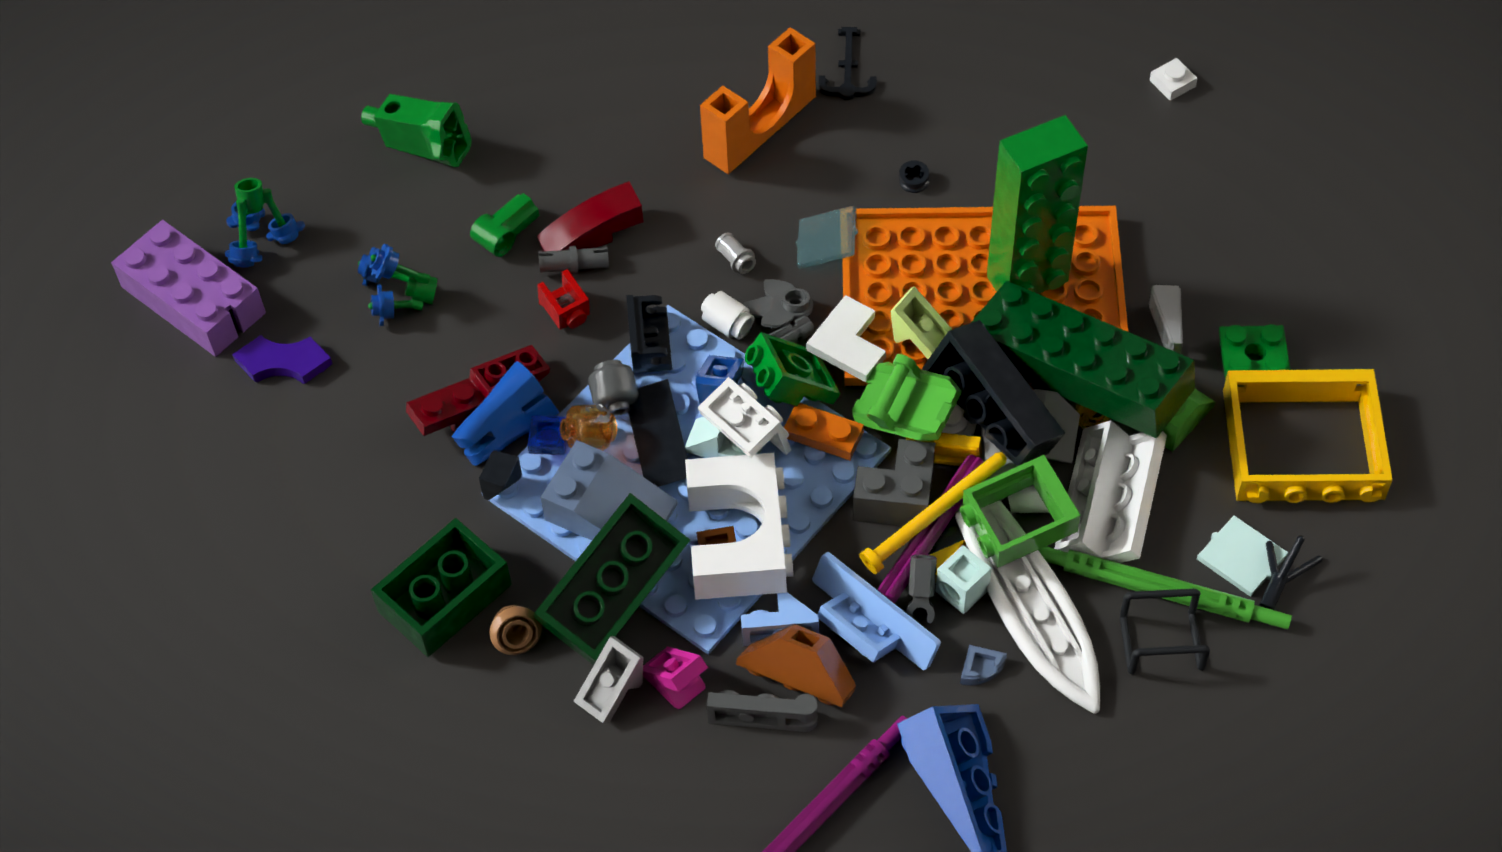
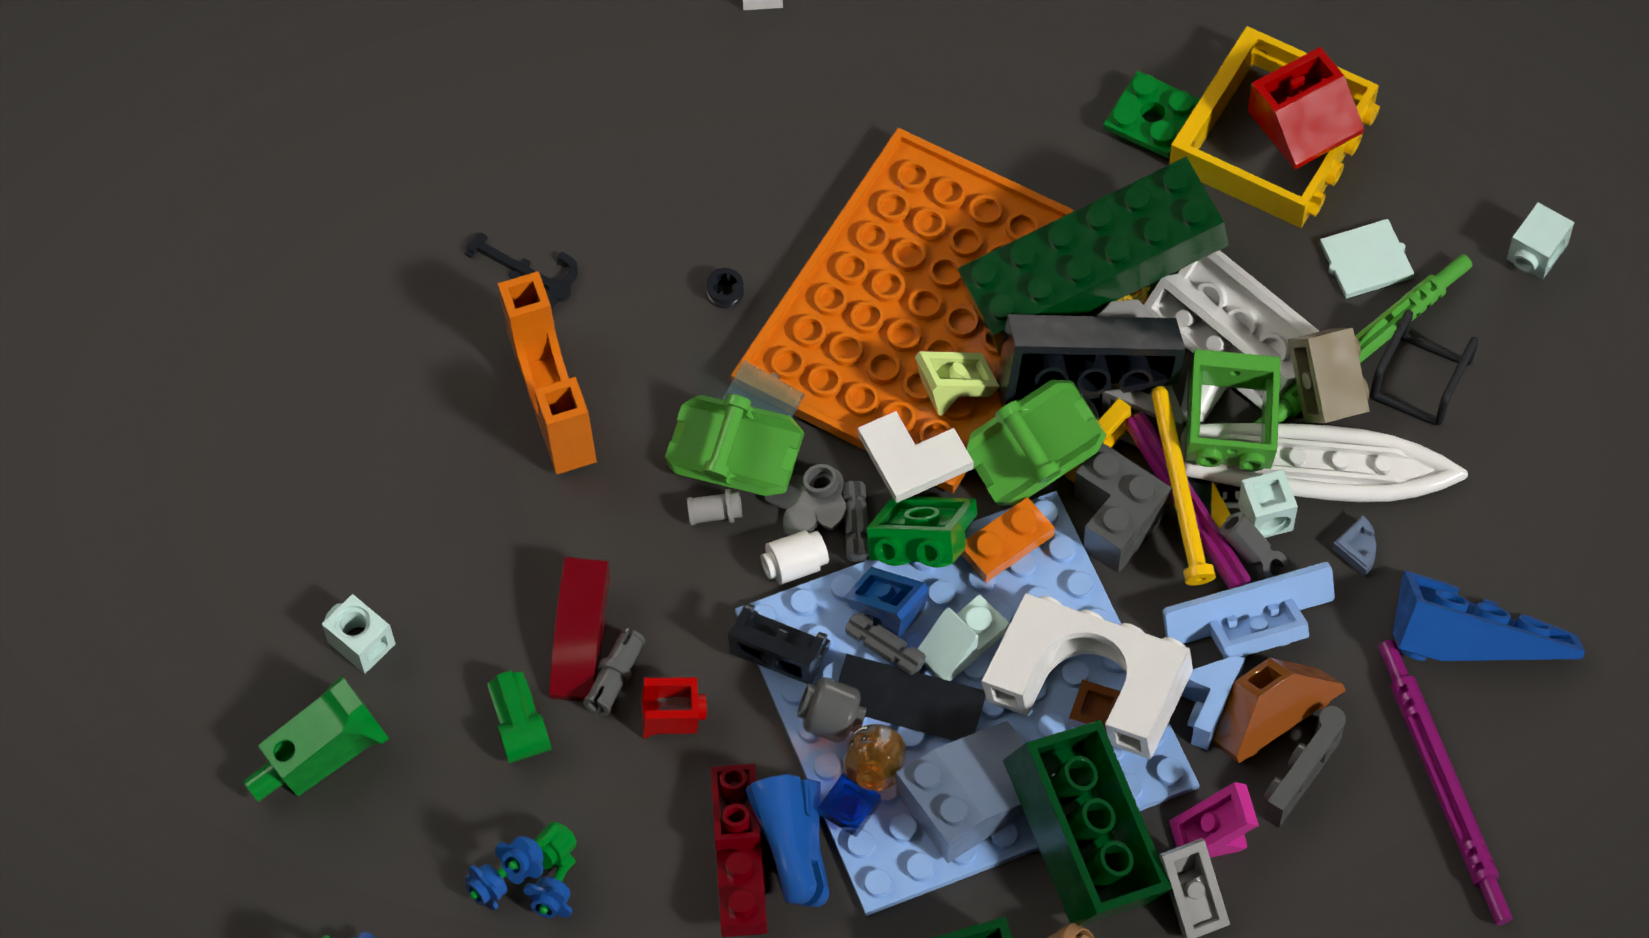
camera: 60 degrees left, 5 degrees up
black slope [479,450,522,500] -> none
white bracket [697,377,791,458] -> none
green brick [987,115,1088,294] -> none
light grey slope [1149,285,1183,354] -> none
black plant [1259,535,1323,610] -> none
none -> light aqua brick [322,594,396,674]
none -> bright green shield [665,394,804,496]
none -> dark grey axle [845,613,926,675]
none -> red slope [1248,47,1364,169]
none -> dark tan brick [1288,327,1370,423]
none -> light aqua brick [1507,202,1574,280]

